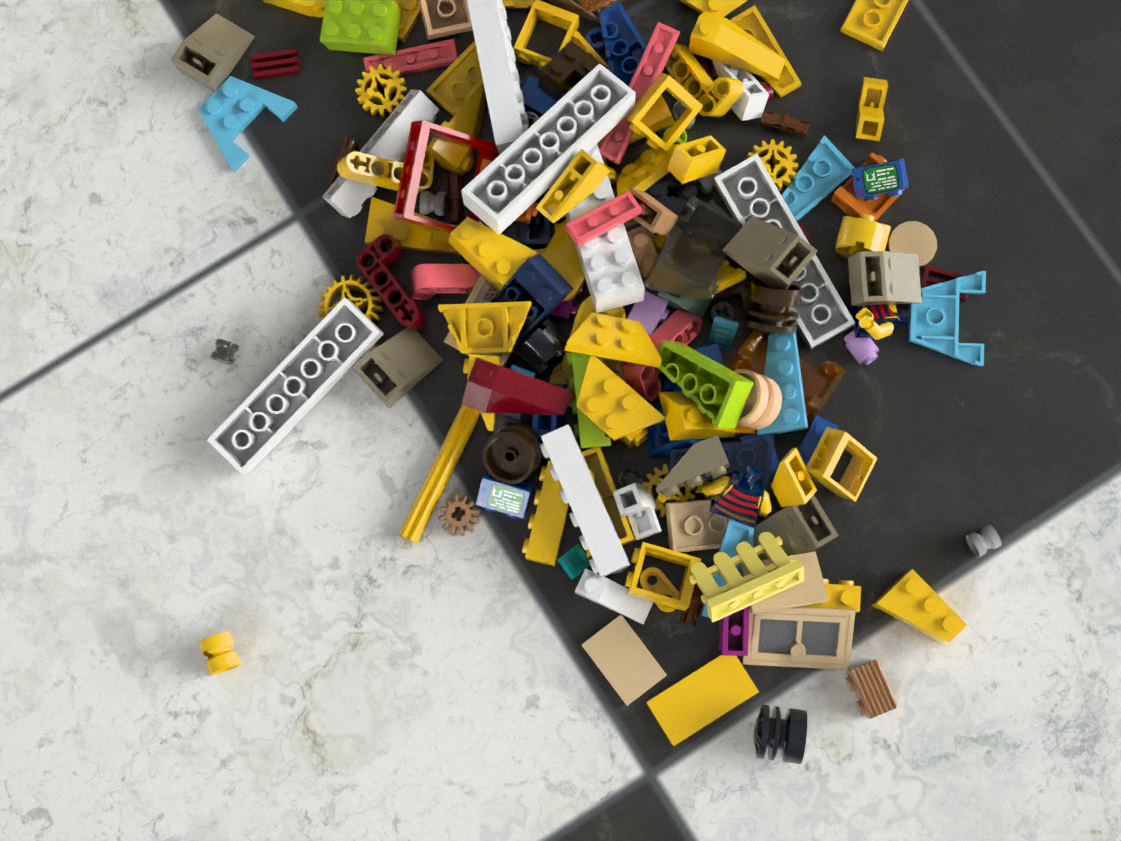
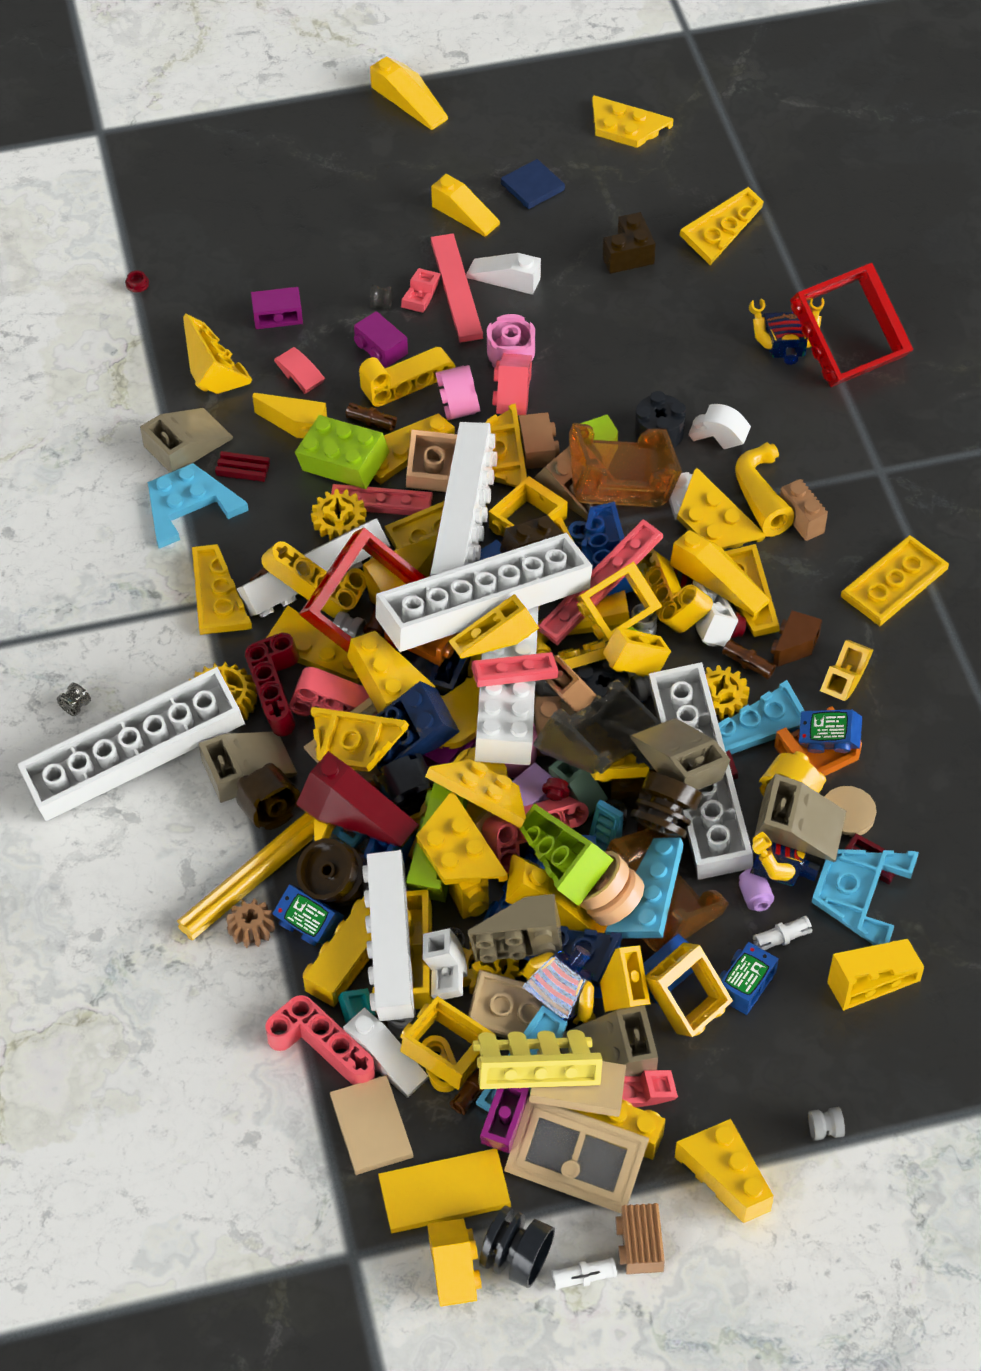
camera: 10 degrees right, 25 degrees down
none -> yellow wing [192,544,252,635]
none -> dark brown brick [236,763,300,830]
none -> coral beam [265,995,375,1085]
none -> yellow brick [427,1218,482,1307]
none -> dark red plate [542,777,570,801]
none -> white pin [551,1257,617,1290]
none -> coral slope [622,1070,678,1108]
none -> brick [719,942,779,1015]
none -> white pin [753,916,812,950]
none -> reddish brown slope [771,610,822,667]
none -> yellow wedge [827,939,924,1011]

